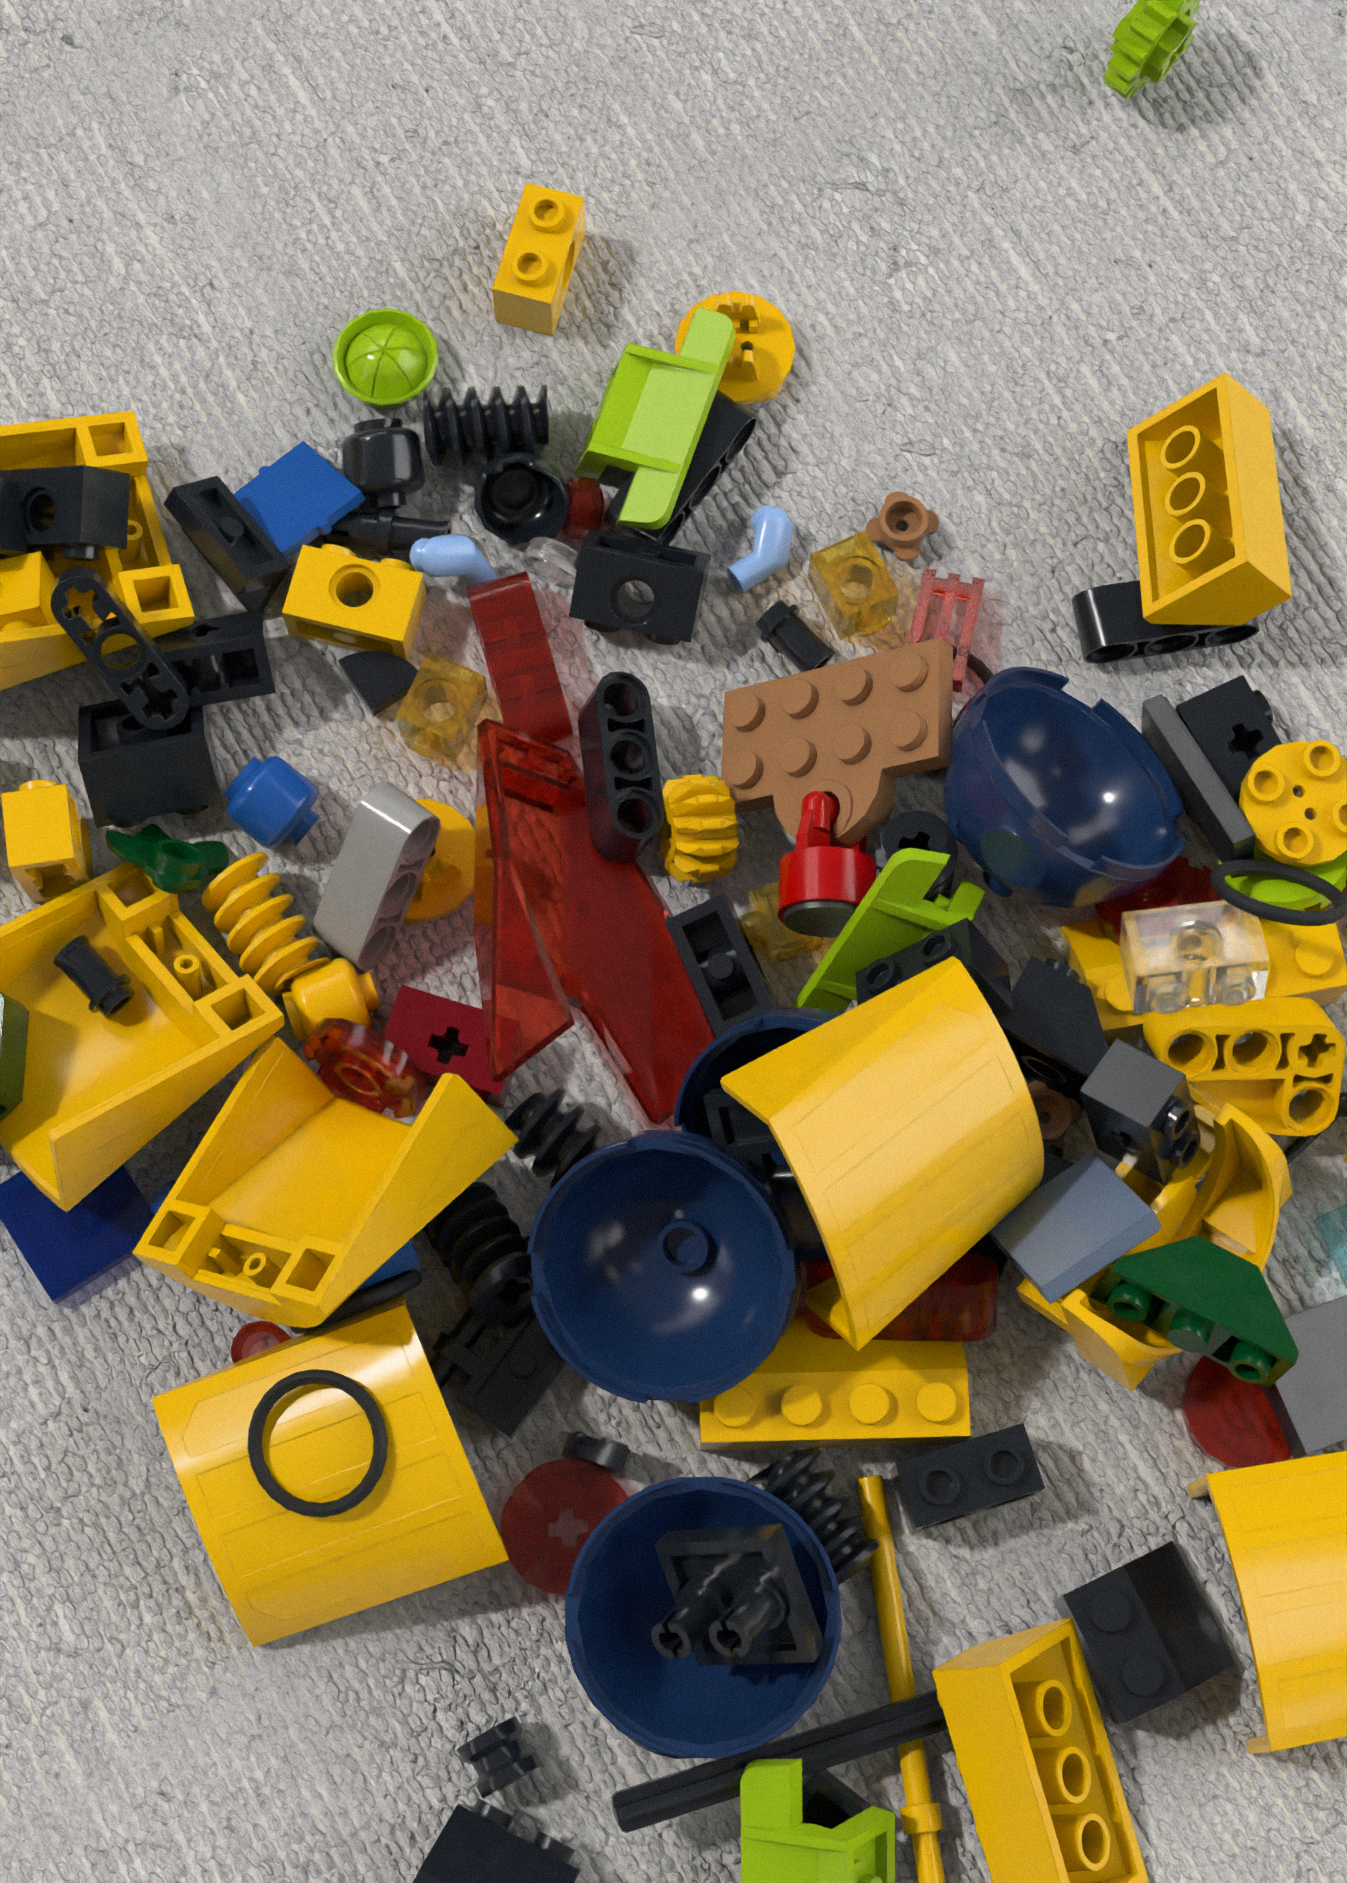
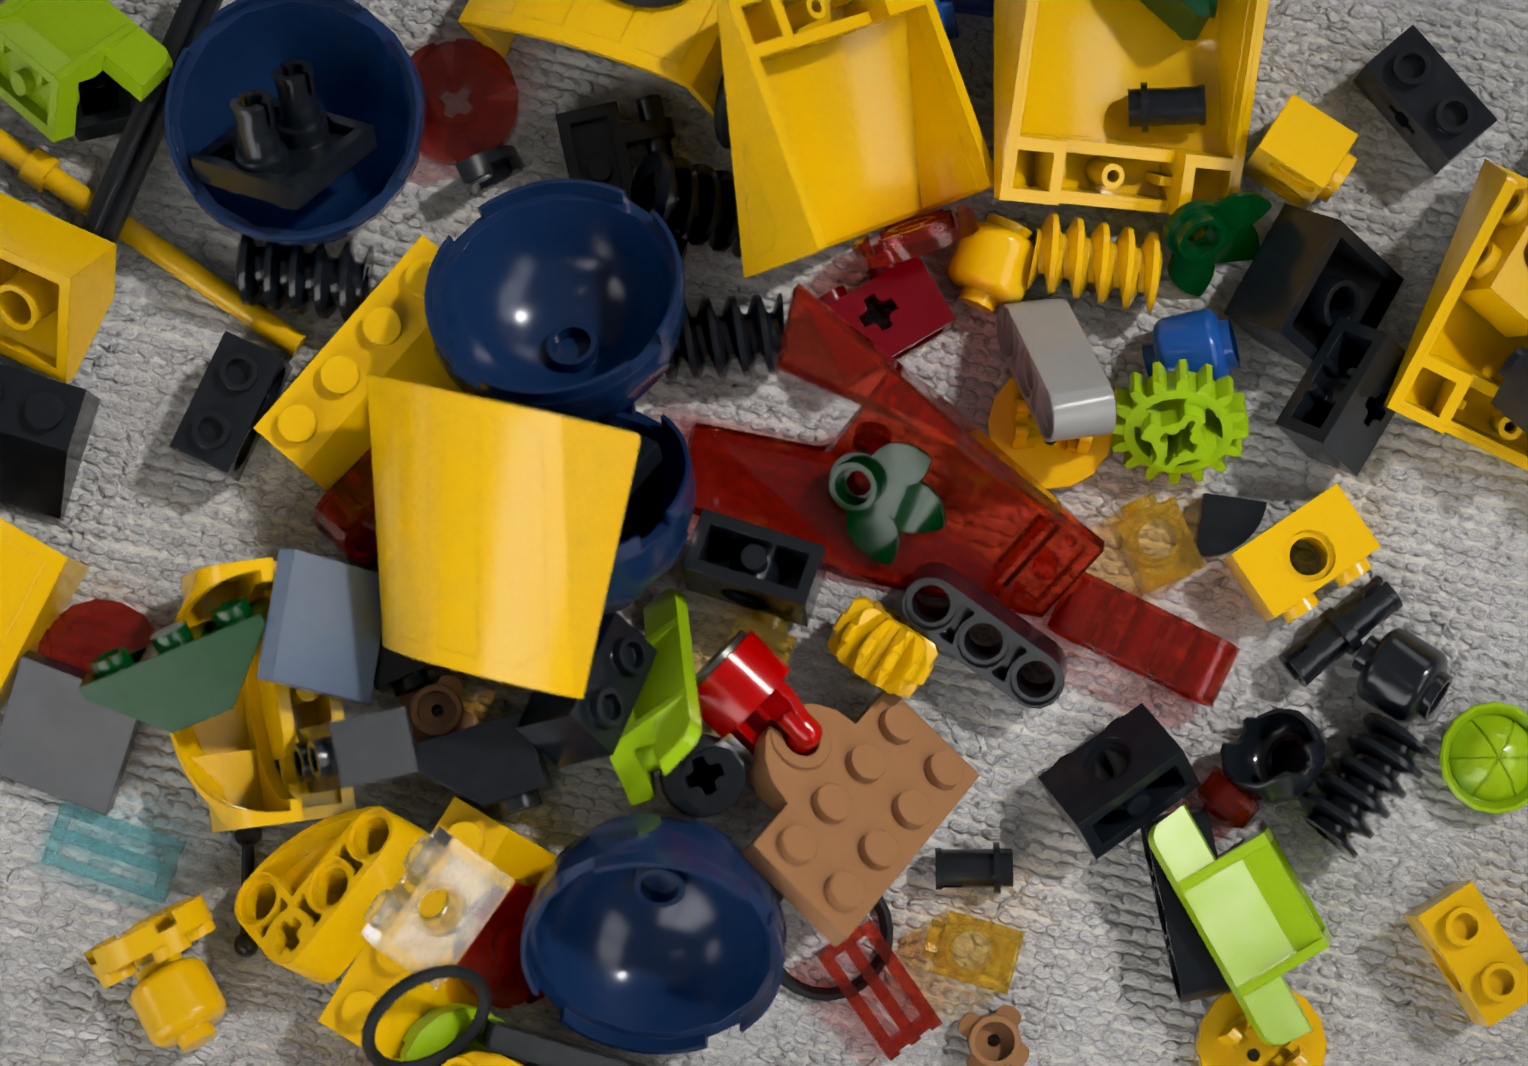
camera: 130 degrees right, 10 degrees up
black beam [51,567,189,731] -> none
black panel [163,475,291,612] -> none
blue piece [233,441,365,560] -> none
light blue arm [409,534,497,593] -> none
clear tile [521,537,579,589] -> none
light blue arm [726,505,793,594] -> none
none -> dark green plate [829,442,947,566]
none -> lime gear [1111,359,1249,485]

